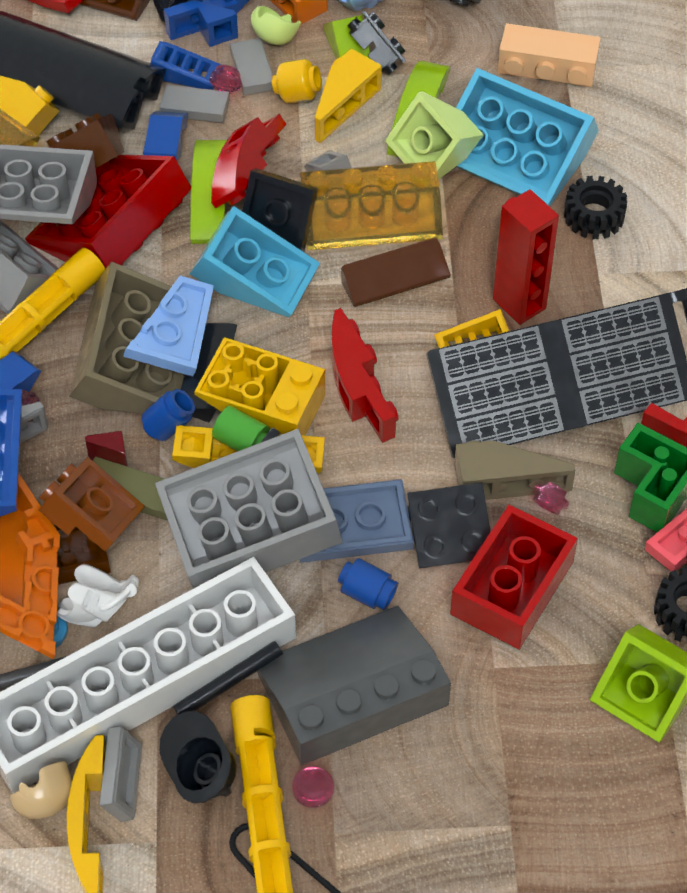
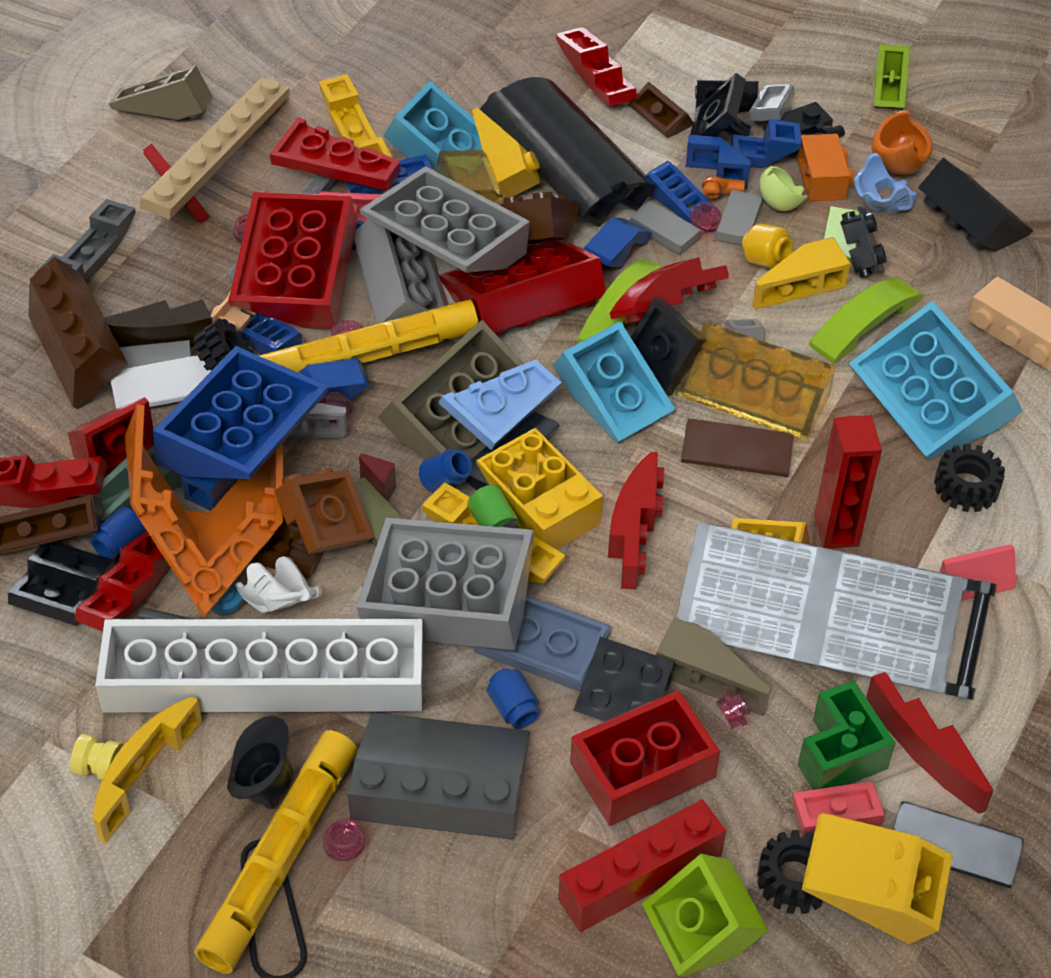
camera: 30 degrees right, 5 degrees down
tan hair [10,761,72,819] -> none
light grey tile [99,726,142,822] -> none
black bar [173,641,283,715] -> none
yellowish green slope [385,91,484,187] -> none
none -> light yellow wheel [70,734,124,781]
none -> red brick [558,799,726,933]
none -> orange arm [702,176,745,199]
none -> coral slope [940,544,1016,601]

